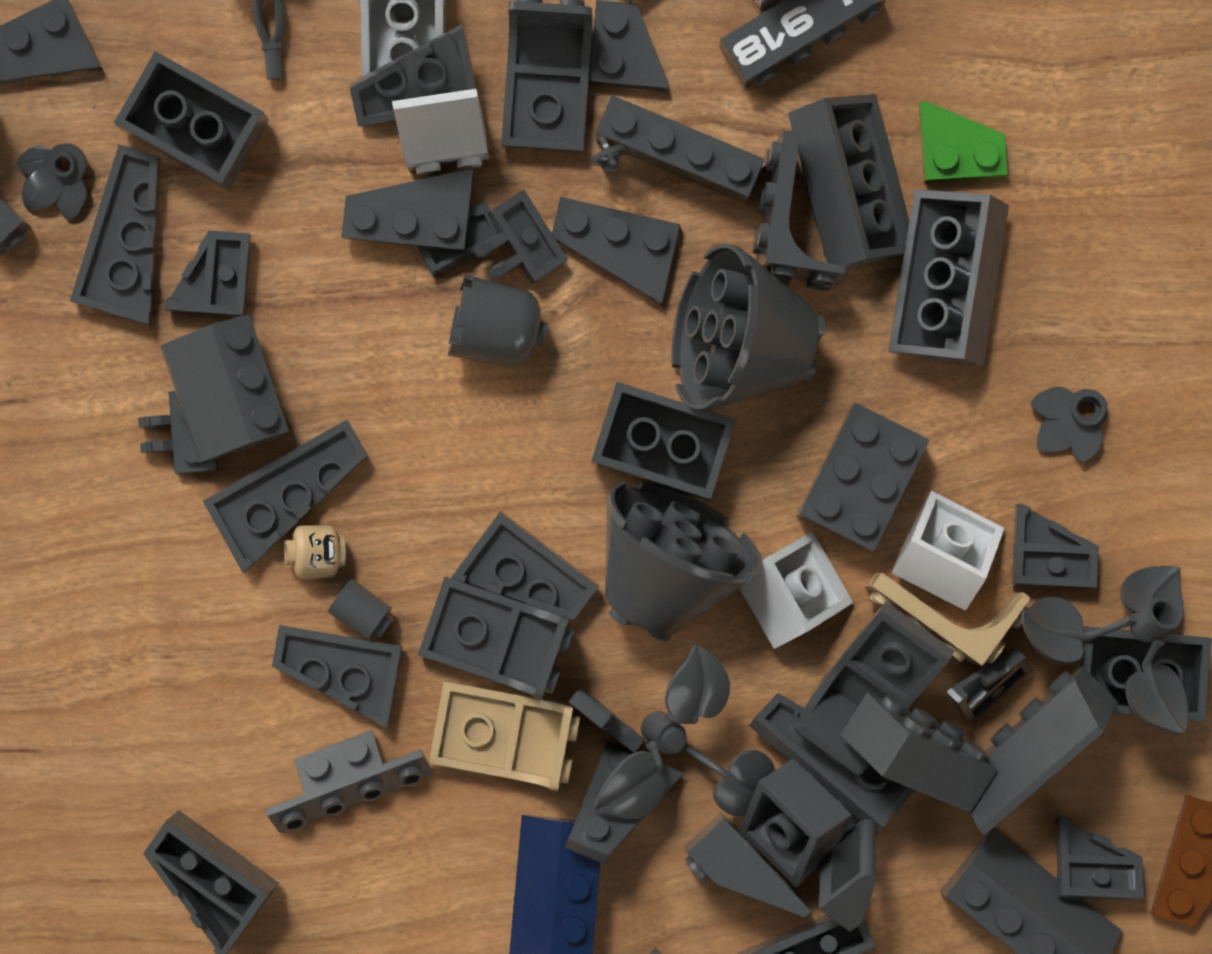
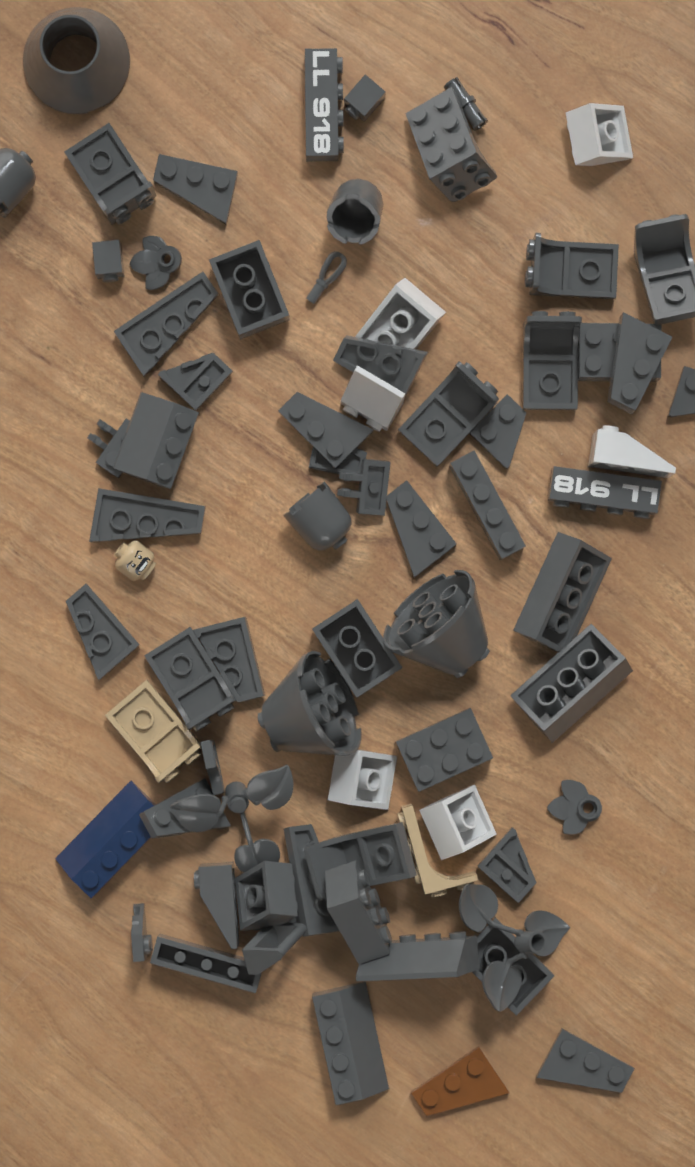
camera: 30 degrees right, 0 degrees up
dark grey bracket [266,730,433,833] -> none
dark grey brick [328,579,394,641] -> none
dark grey piece [591,136,626,174] -> none
dark grey bracket [752,130,849,291] -> none
bright green wing [919,101,1008,182] -> none
dark grey wing [947,647,1032,725] -> none
dark grey wing [1055,816,1144,901] -> none

